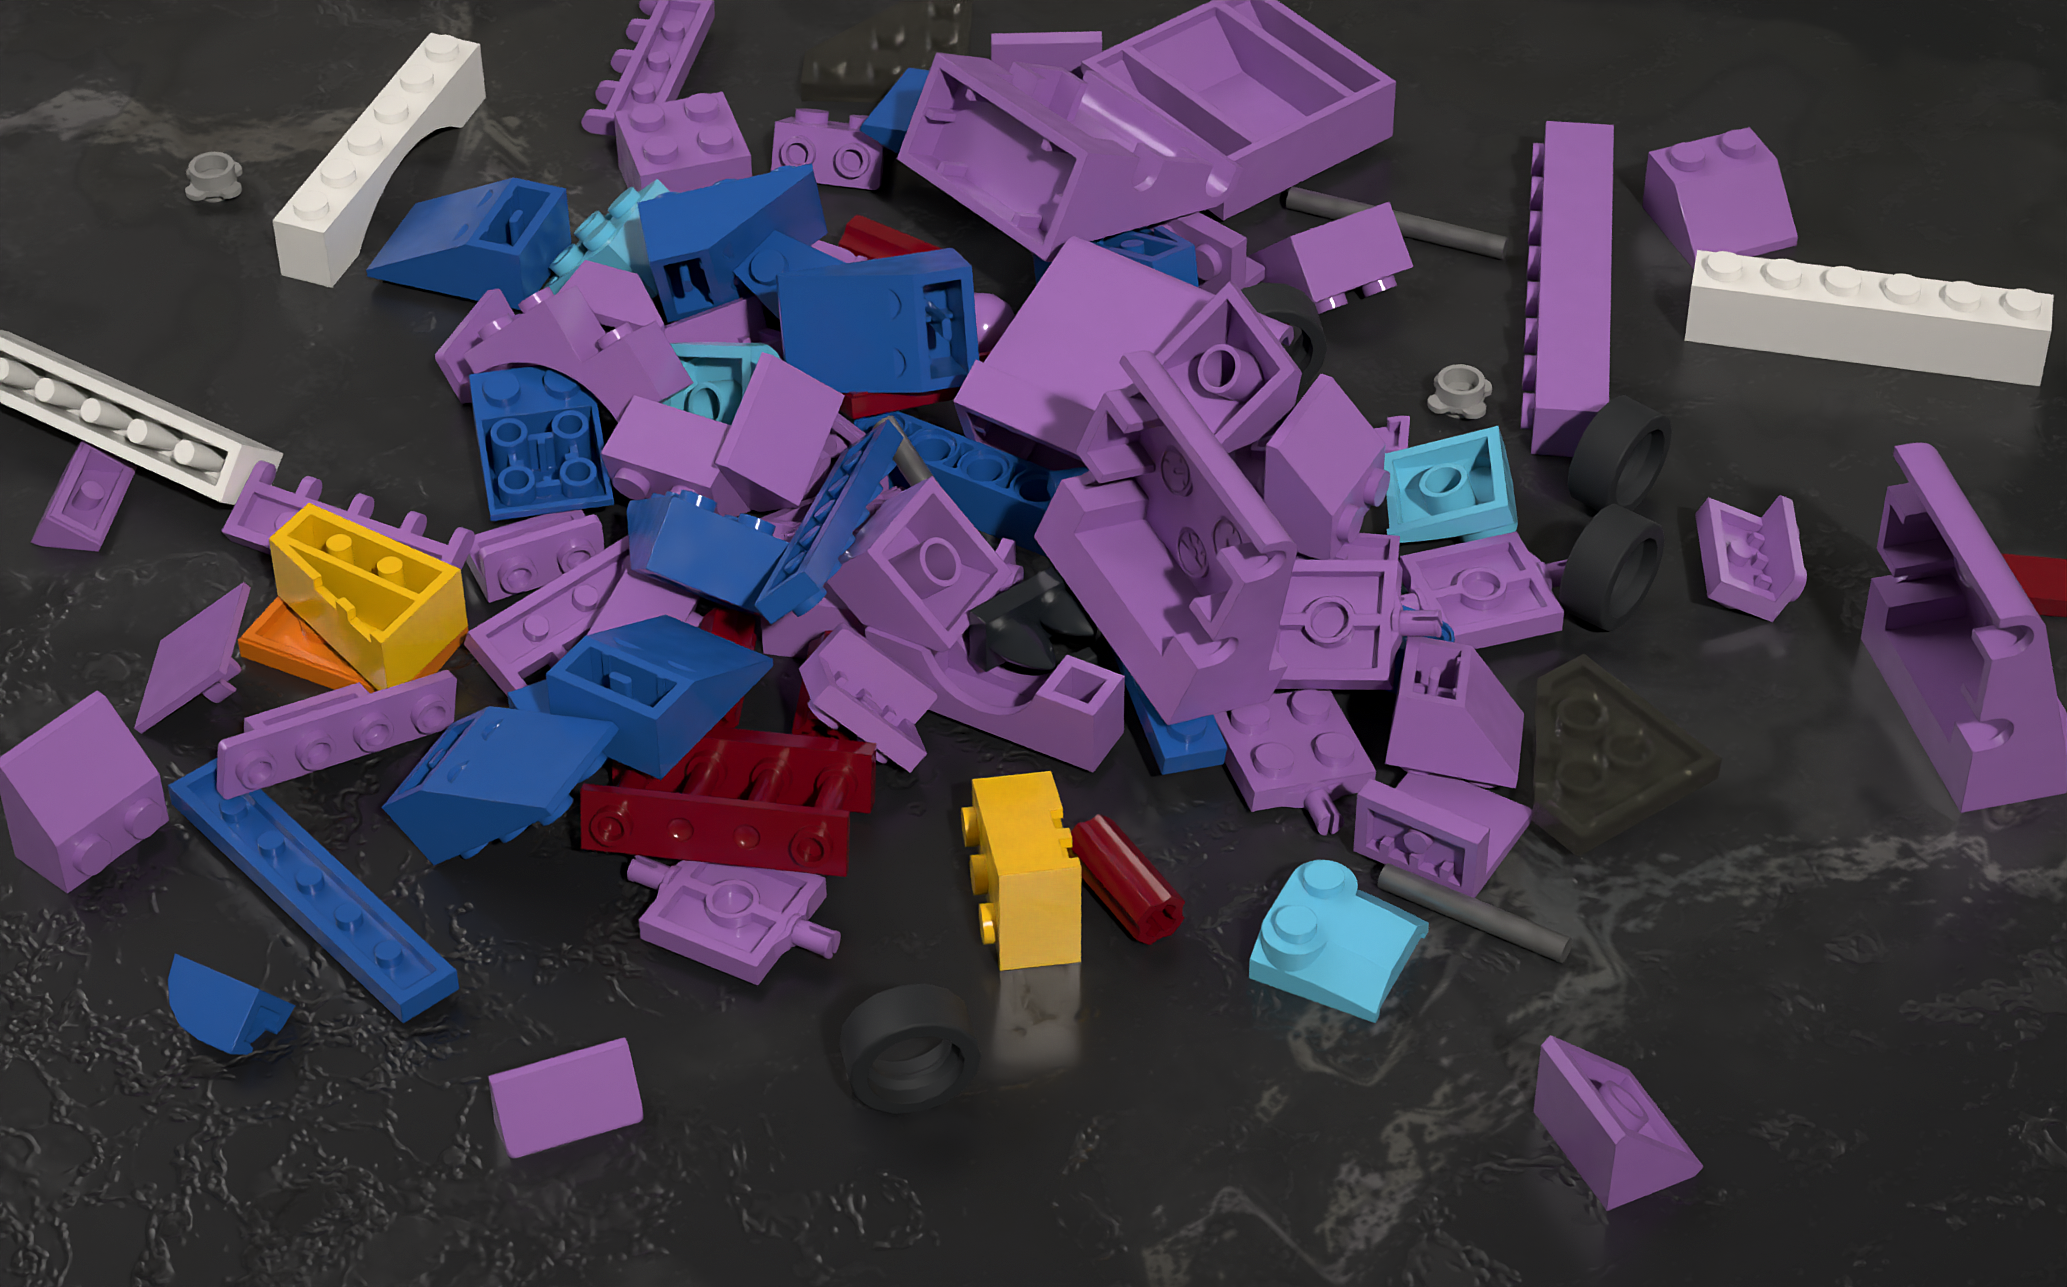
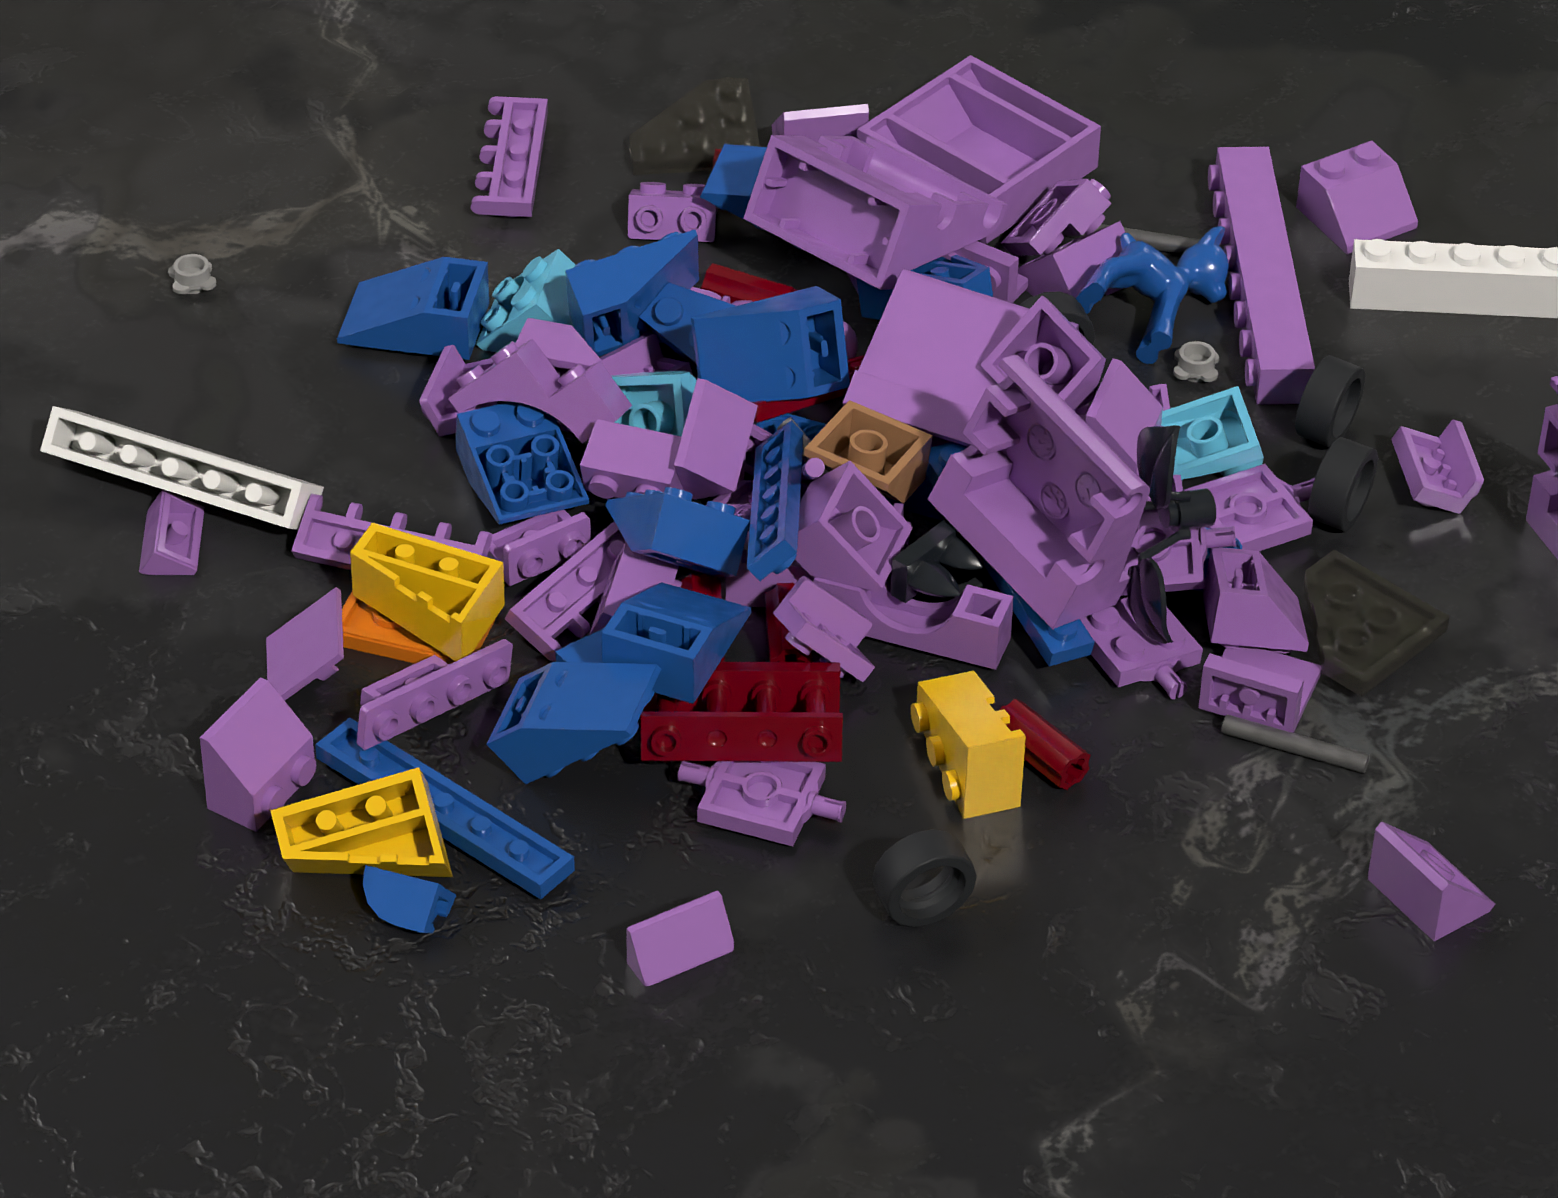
camera: 10 degrees left, 0 degrees up
white arch [272,33,486,288] -> none
medium lavender brick [614,92,752,193] -> none
medium azure slope [1249,860,1429,1023] -> none
none -> yellow wedge [270,767,453,877]
none -> medium lavender bar [801,458,825,482]
none -> medium nougat slope [803,400,933,504]
none -> medium lavender plate [1001,179,1112,256]
none -> blue animal [1075,226,1229,364]
none -> black plant [1127,425,1216,644]

